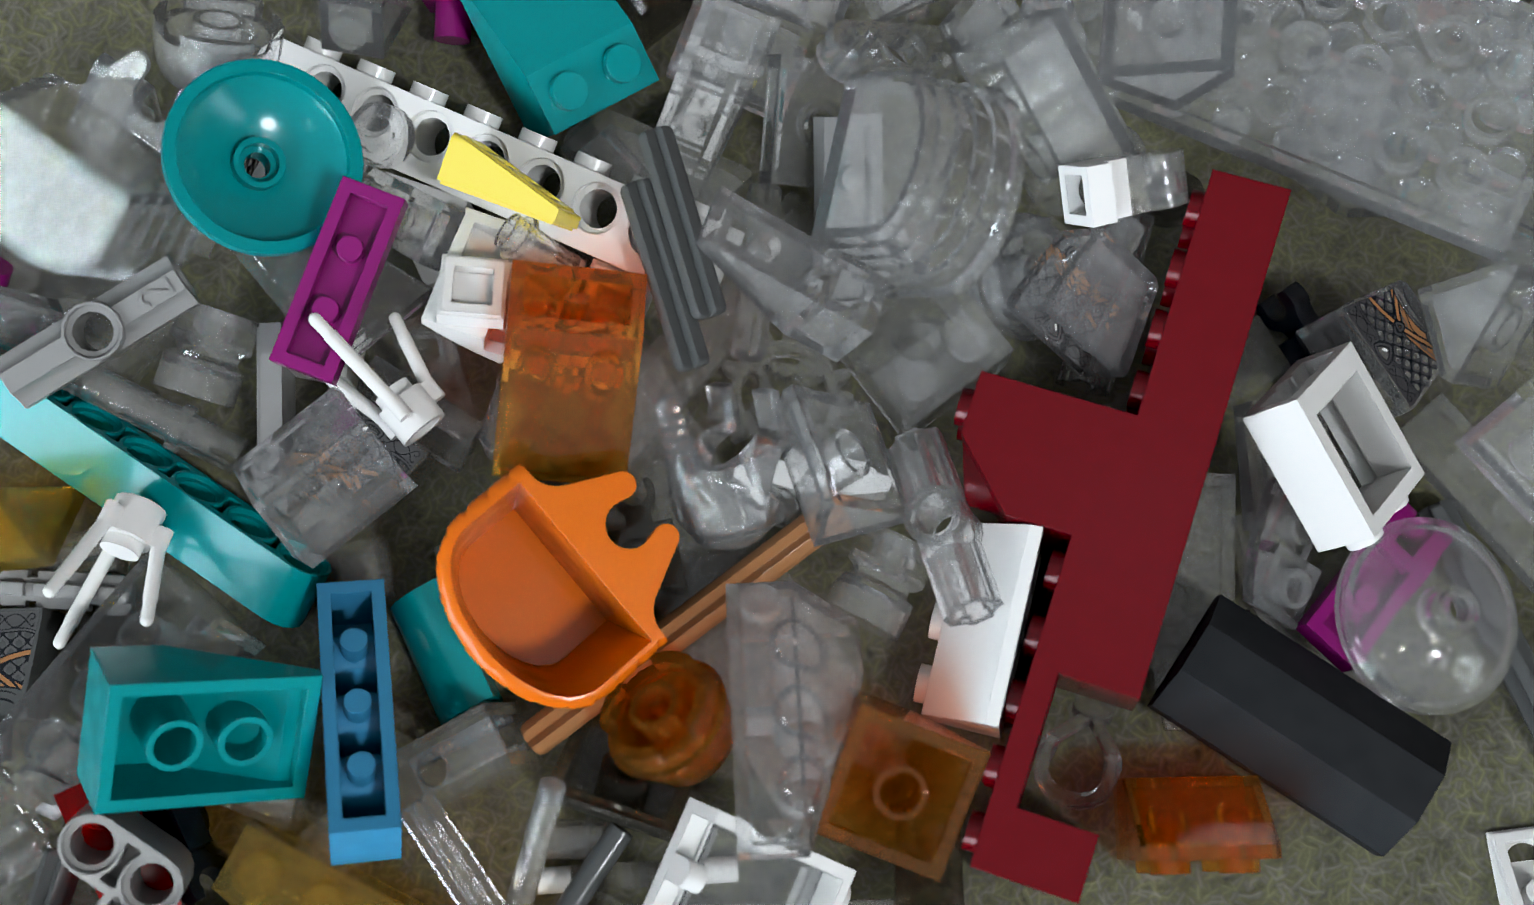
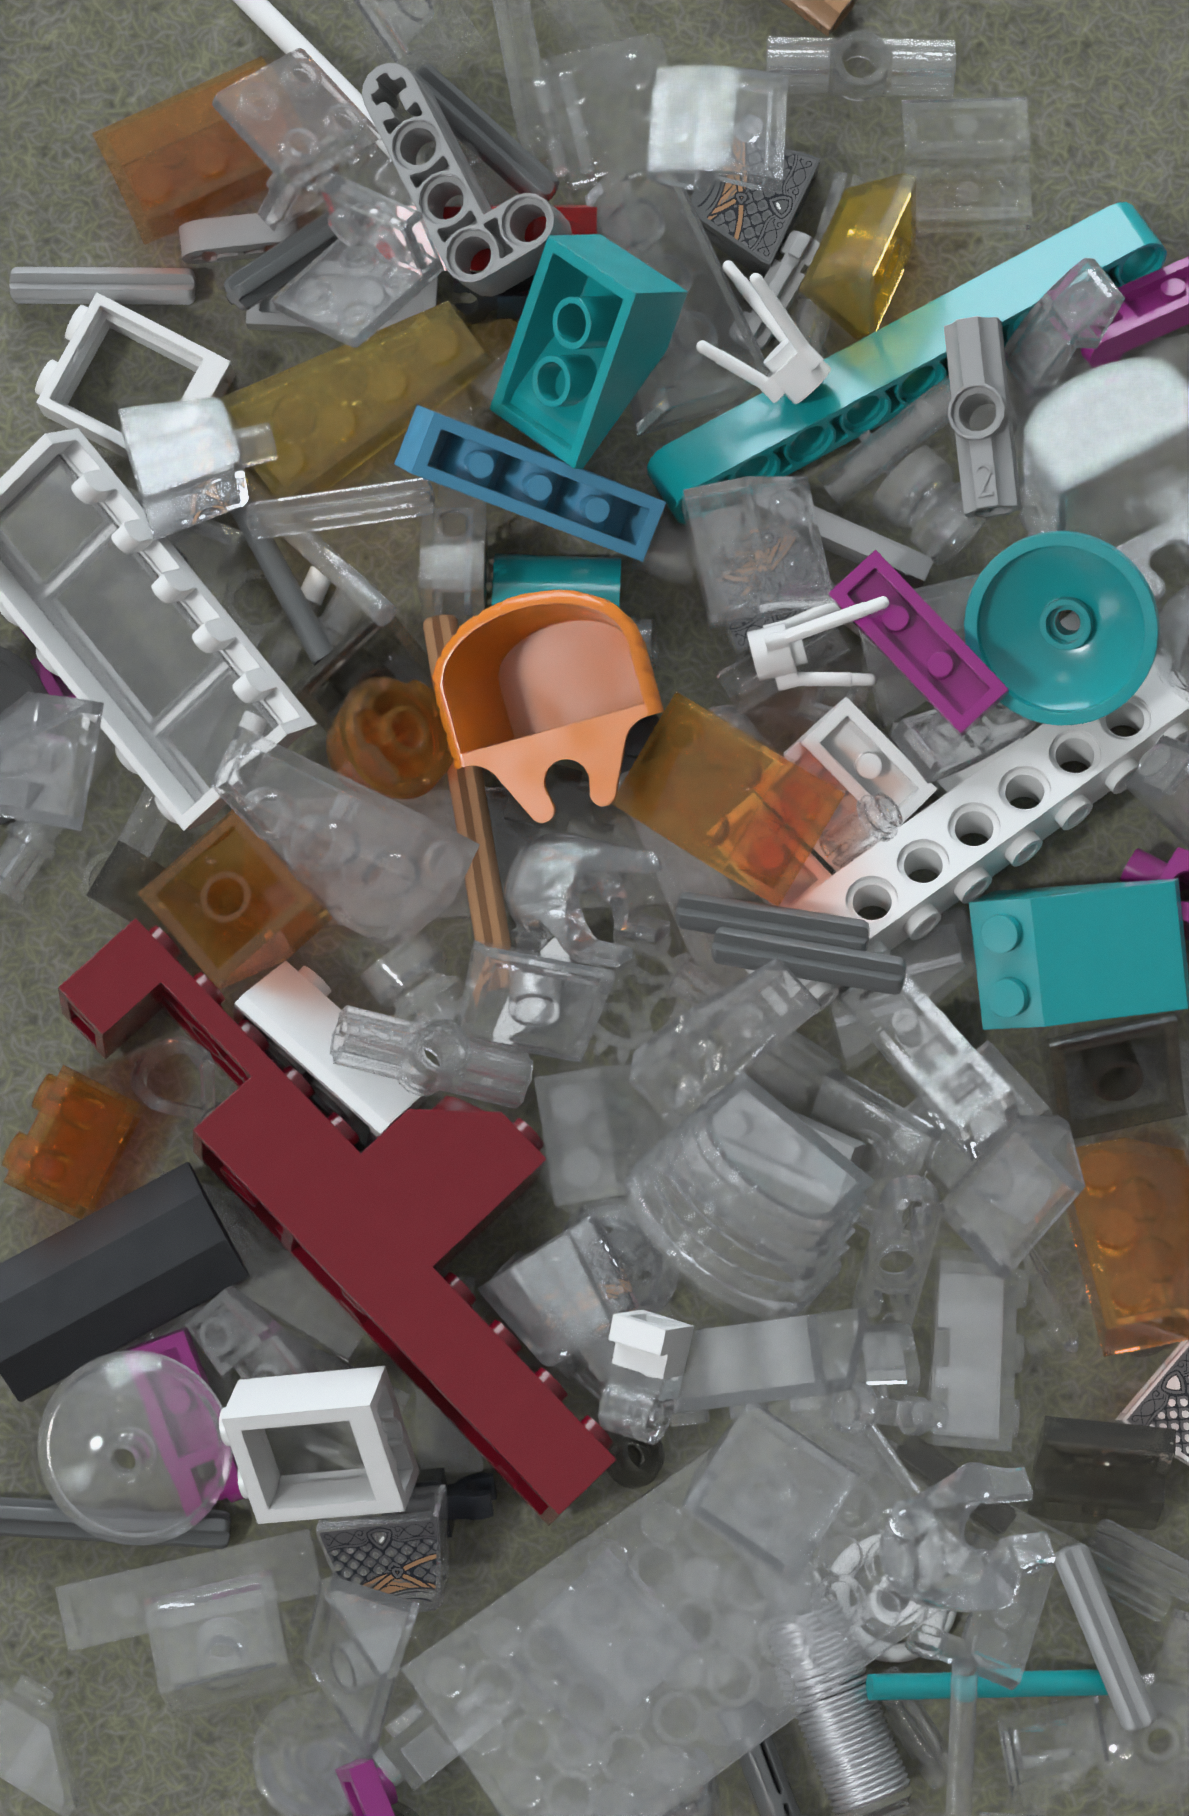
camera: 120 degrees right, 5 degrees up
clear tile [351,102,415,169] -> none
white tile [436,254,509,330] -> none
light yellow slope [437,132,581,231] -> none

